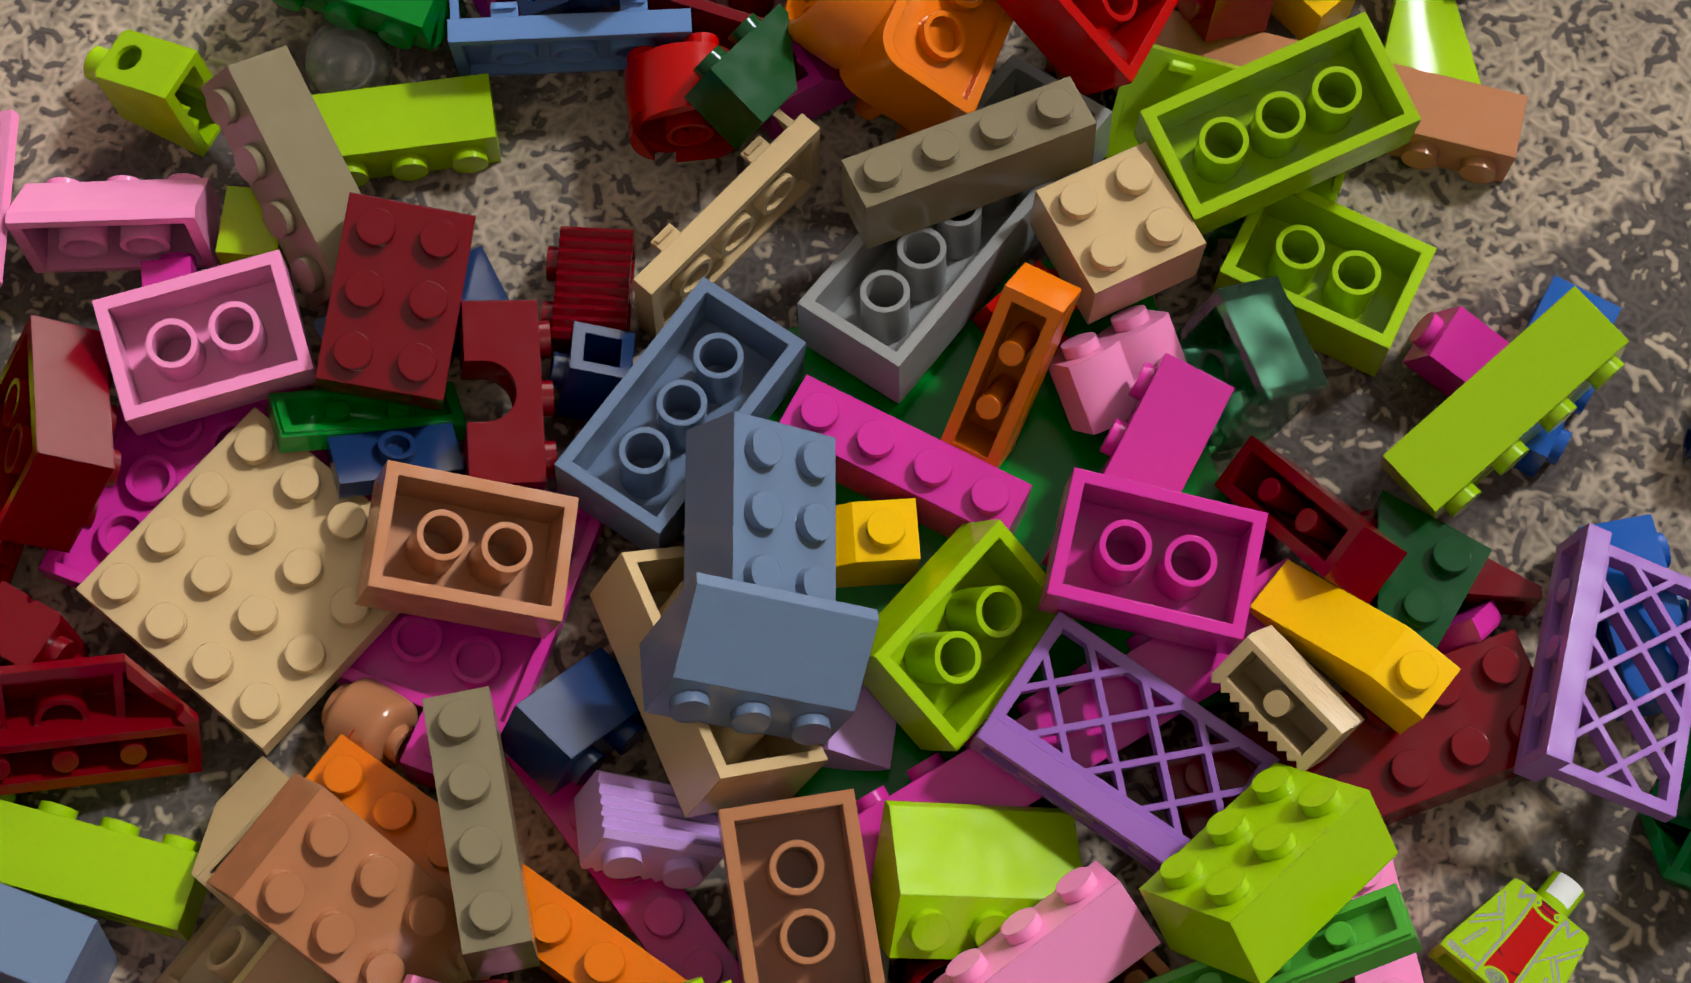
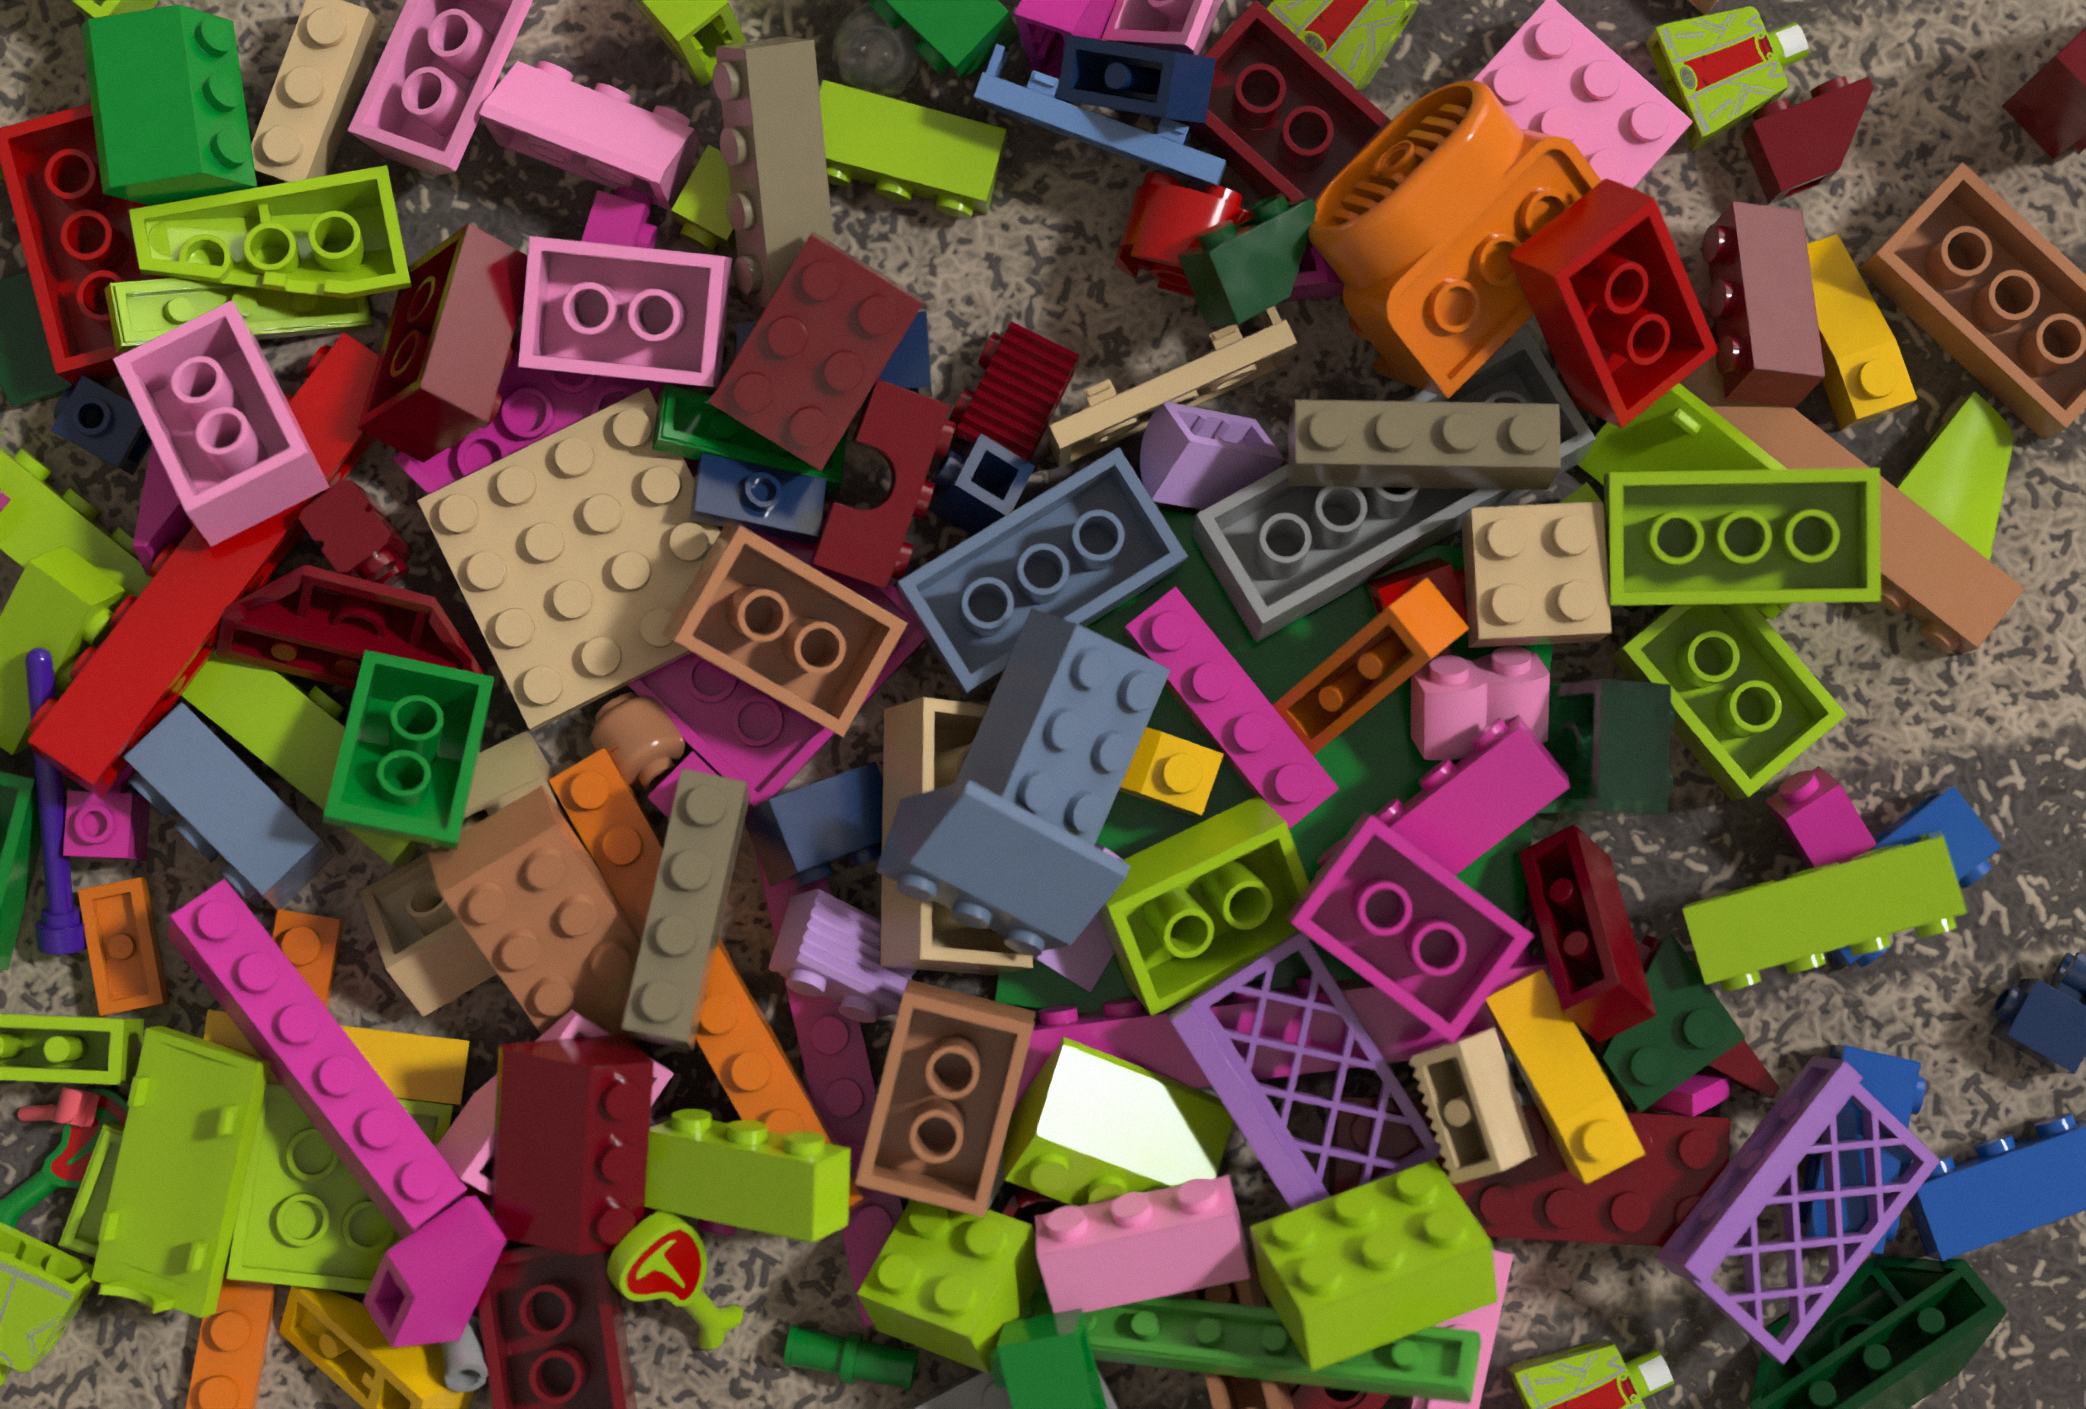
camera: 25 degrees right, 15 degrees up
none -> green slope [323,650,494,849]
none -> lavender brick [1140,402,1284,510]

